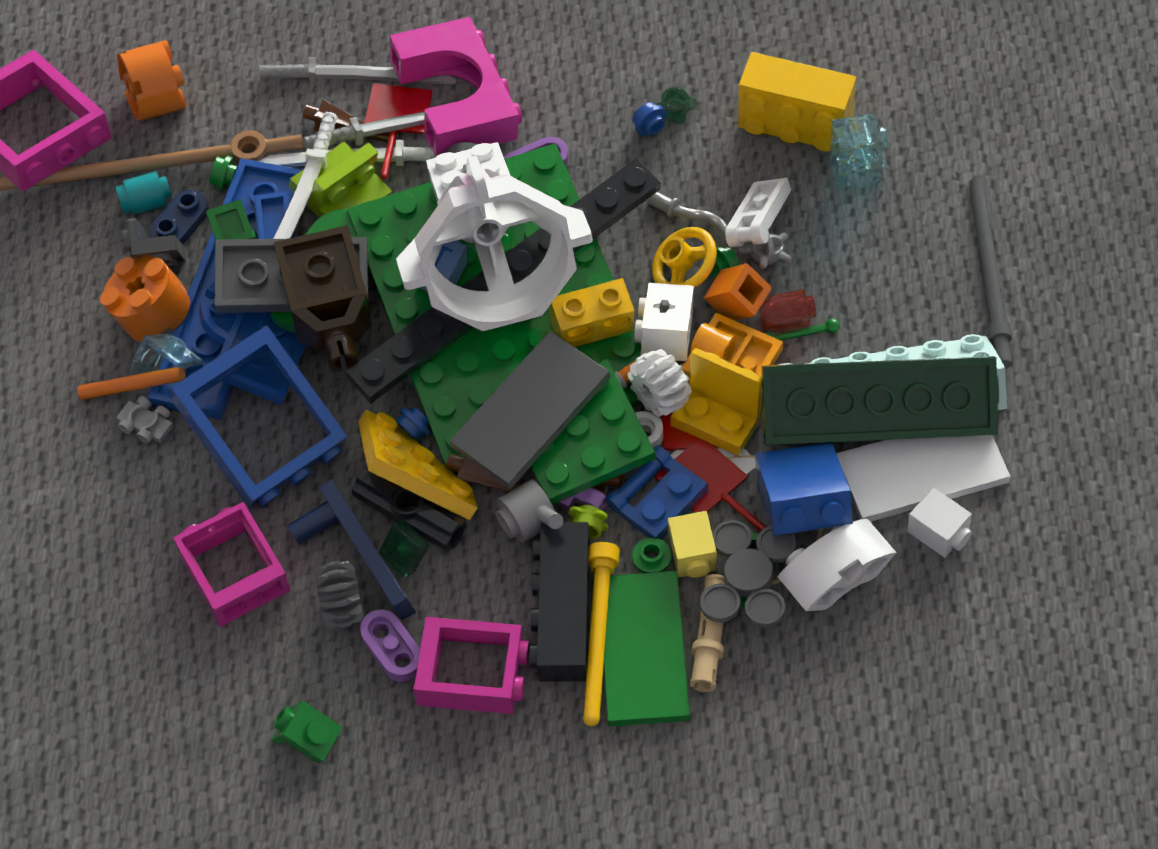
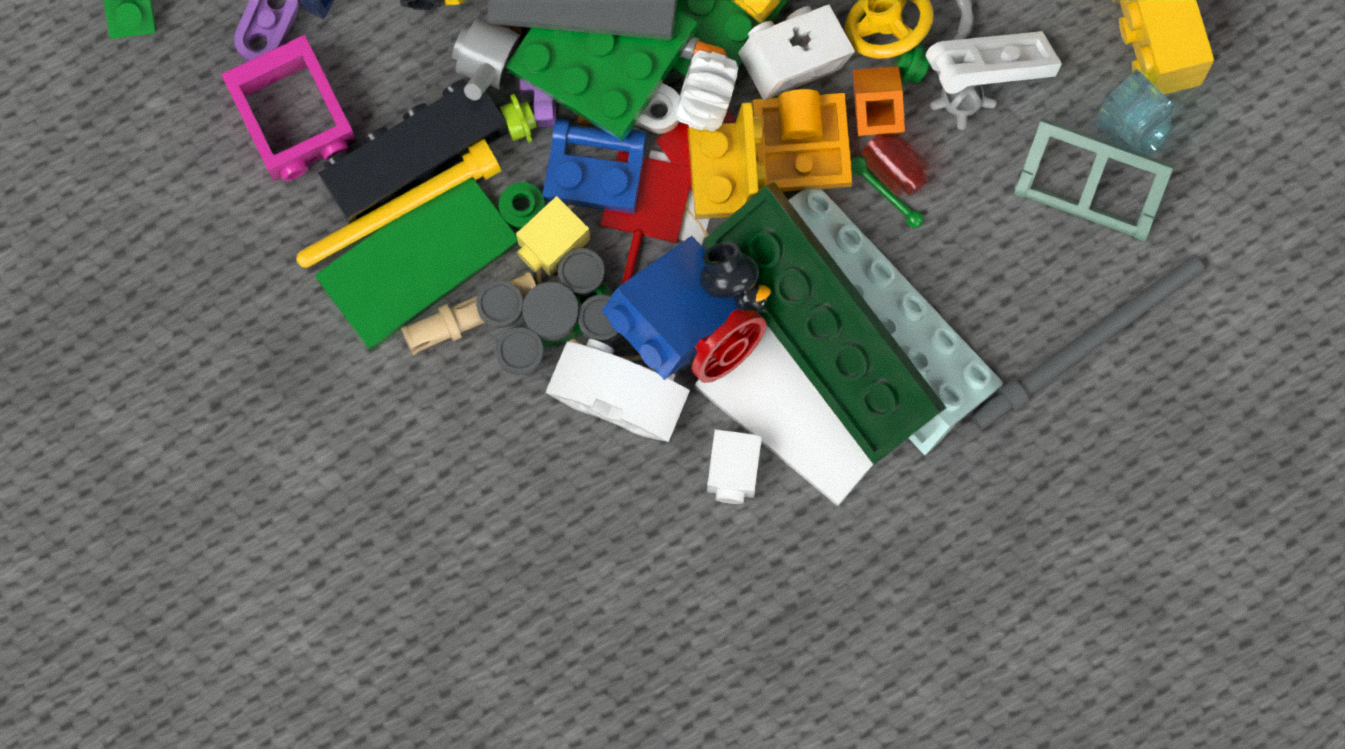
camera: 55 degrees right, 20 degrees up
none -> red wheel [691,309,766,383]
none -> black animal [700,242,771,312]
none -> window [1014,118,1174,242]

